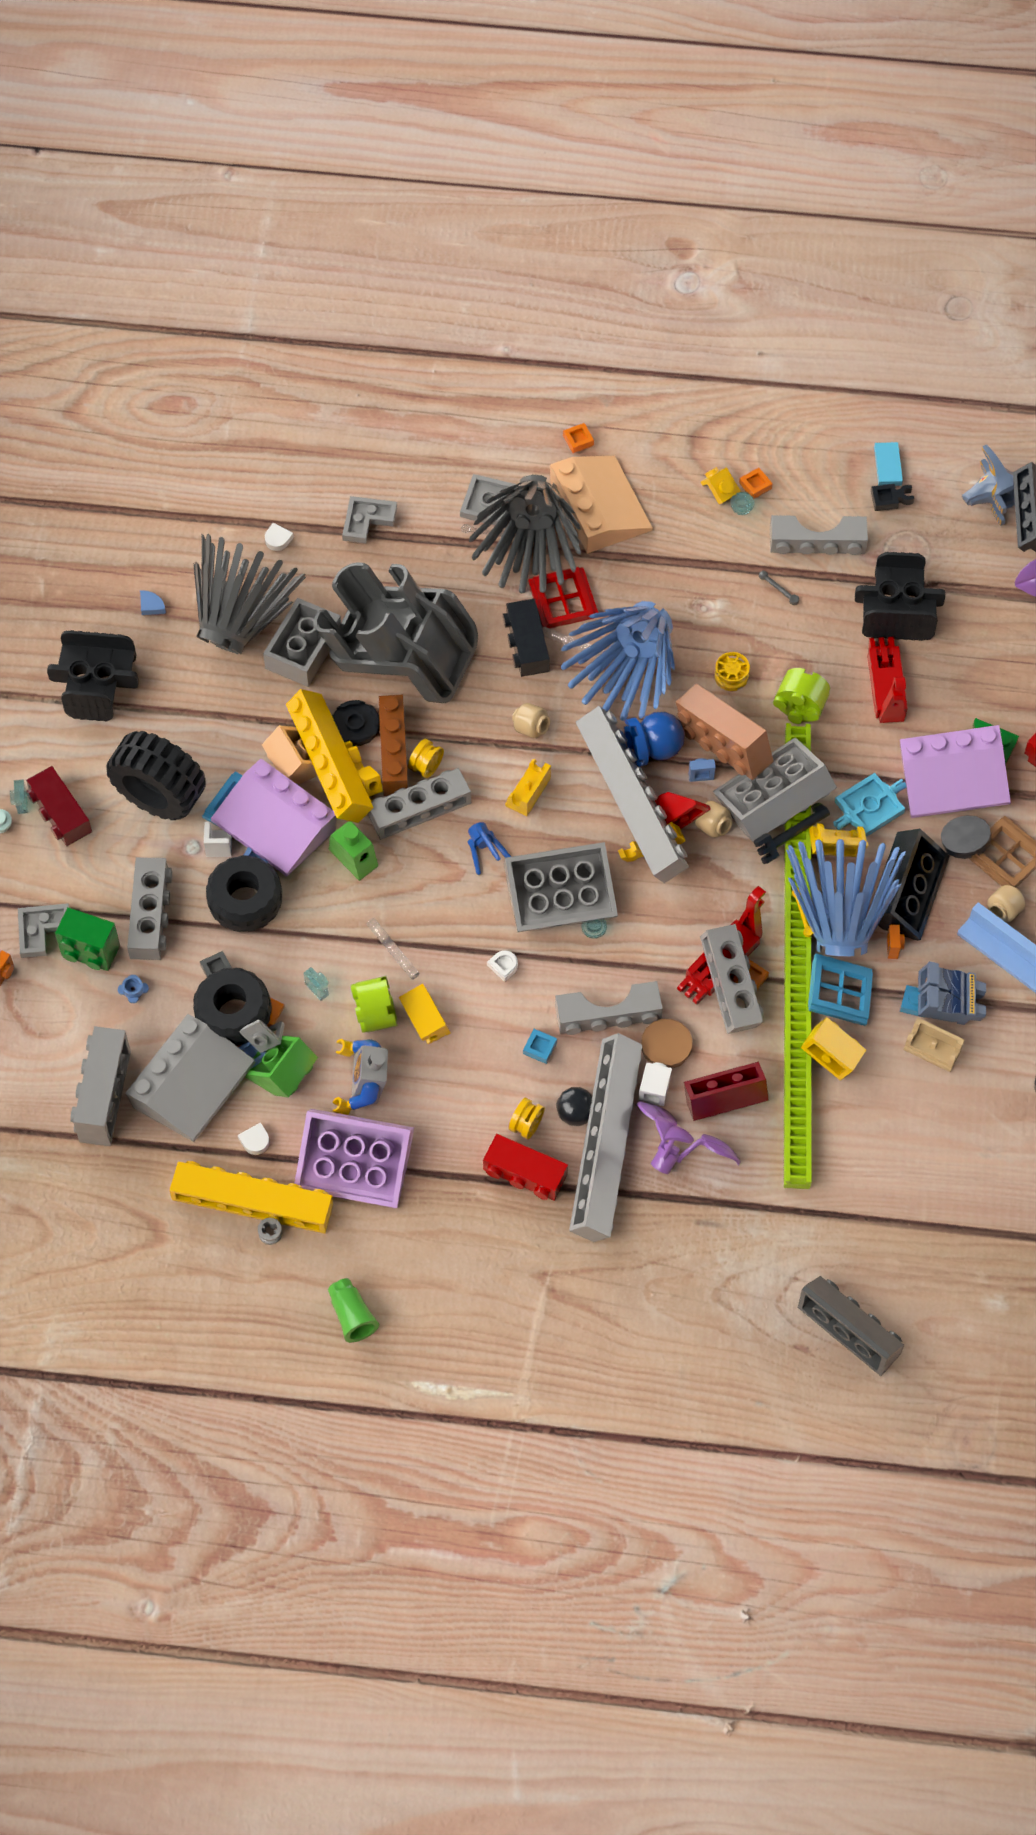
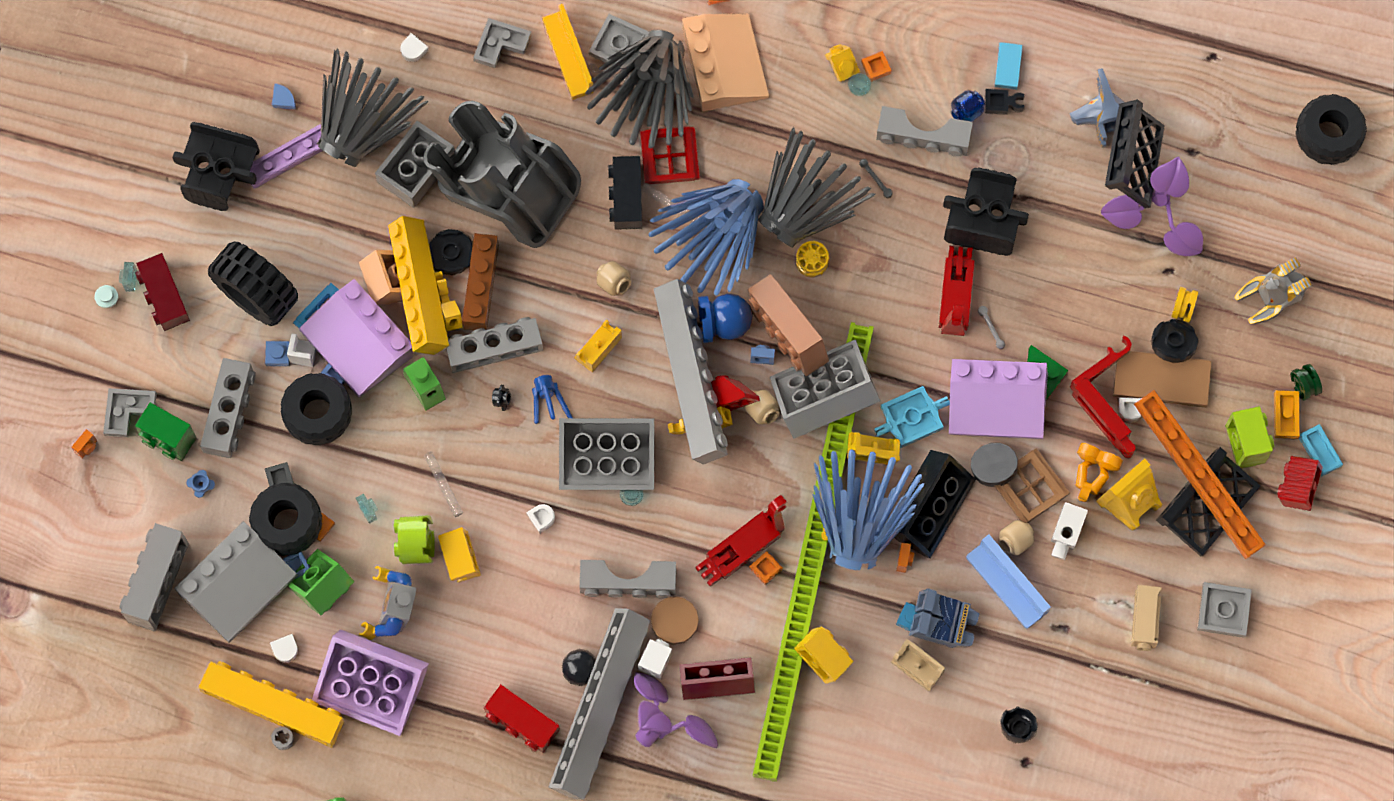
camera: 10 degrees right, 10 degrees up
light grey bracket [240,1020,284,1053] -> none
yellow wheel [408,739,444,778] -> none
yellow wheel [509,1097,545,1140] -> none
dark azure plate [523,1029,557,1064] -> none
light grey brick [700,924,764,1034] -> none
black hinge [753,803,830,864] -> none
lime brick [773,668,830,724] -> none
dark azure piece [808,954,873,1026] -> none
none -> lavender tile [250,124,323,189]
none -> medium blue plate [265,341,290,366]
none -> black plate [492,384,511,411]
none -> yellow panel [542,4,594,100]
none -> dark grey plant [758,127,876,248]
none -> clear blue head [951,90,985,122]
none -> light grey hinge [978,306,1005,349]

